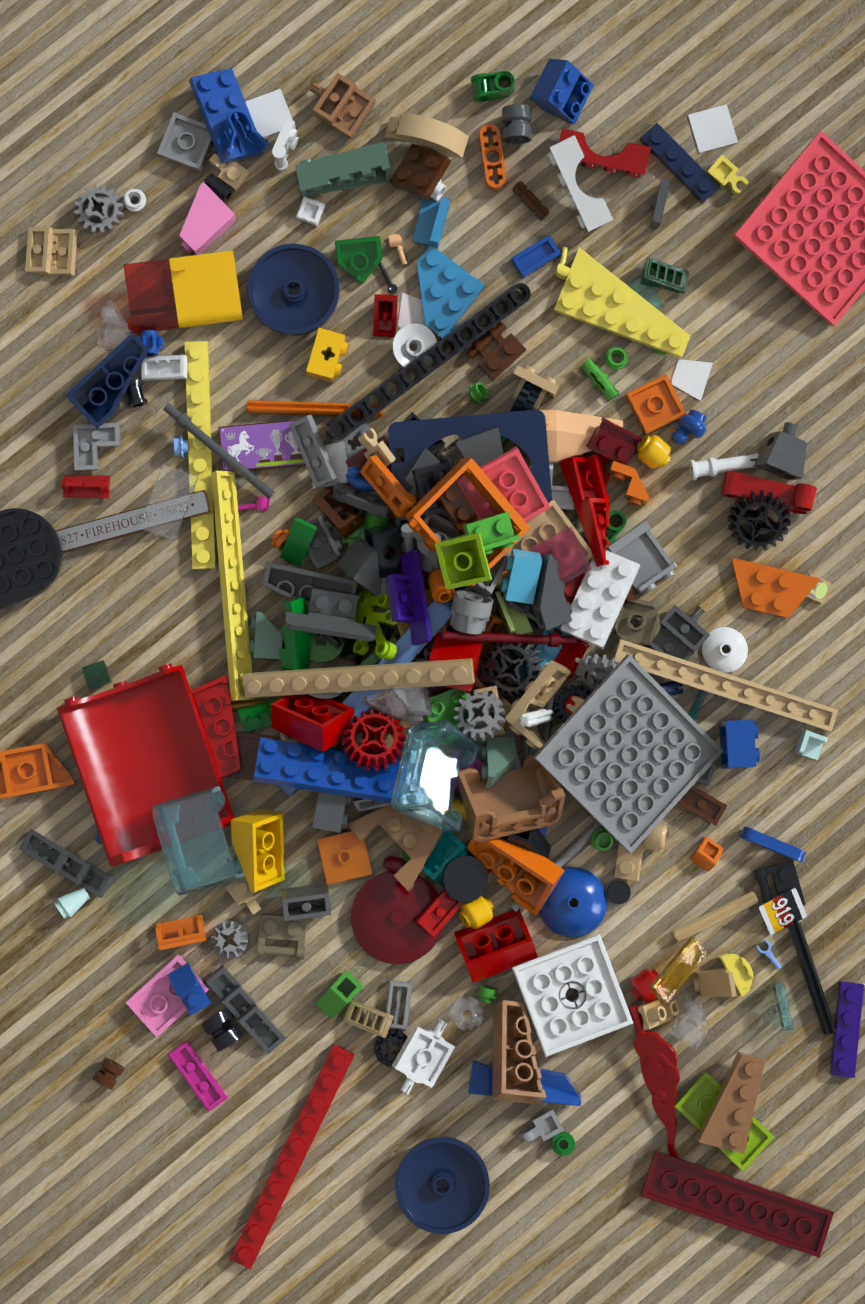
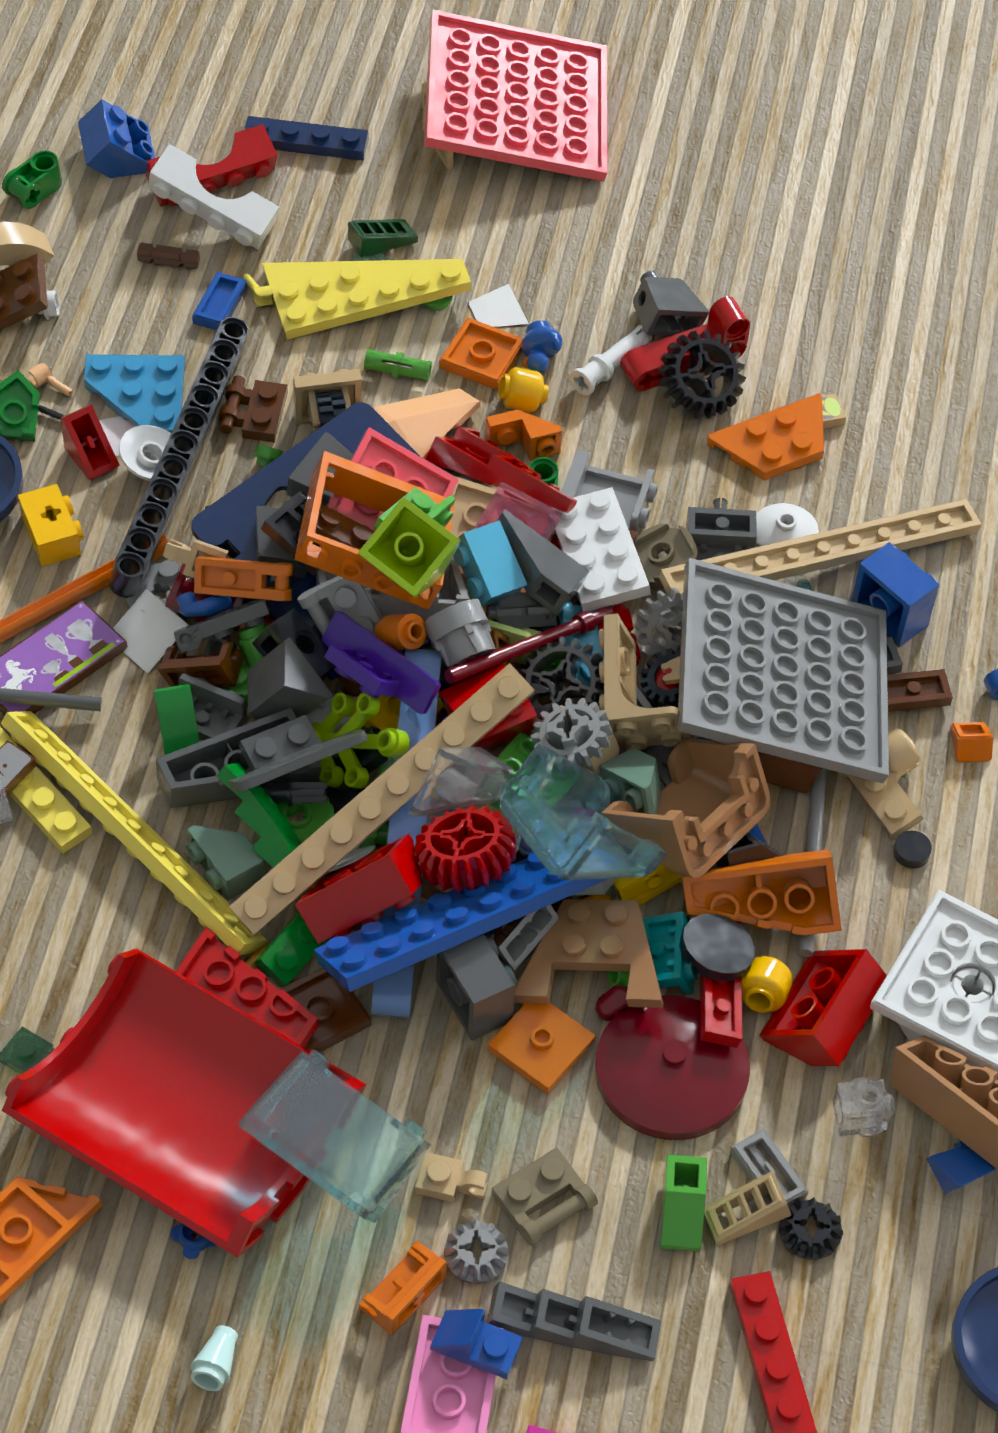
camera: 30 degrees left, 30 degrees down
dark grey slope [19,829,114,898] -> none
black wheel [201,1008,244,1052] -> none
yellow slope [231,809,285,892] -> none
dark pink hand [238,496,270,511] -> none
orange plate [271,530,290,551] -> none
flat silver brick [280,883,331,921] -> none
light grey plate [289,415,338,488] -> none
white plate [392,1019,455,1094] -> none
dark azure panel [412,197,450,248] -> none
bright green plate [476,985,498,1003] -> none
orange beam [479,124,506,191] -> none
dark grey wheel [502,104,532,144] -> none
white axle [519,709,553,727] -> none
blue dish [539,867,607,937] -> none
dark red plate [586,417,642,465] -> none
bright green plate [591,828,614,851] -> none
bright green plate [605,347,628,370] -> none
dark grey plate [650,178,670,229] -> none
white sticker [688,104,738,153] -> none
light yellow plate [707,155,749,196] -> none
light aqua panel [794,730,828,761] -> none

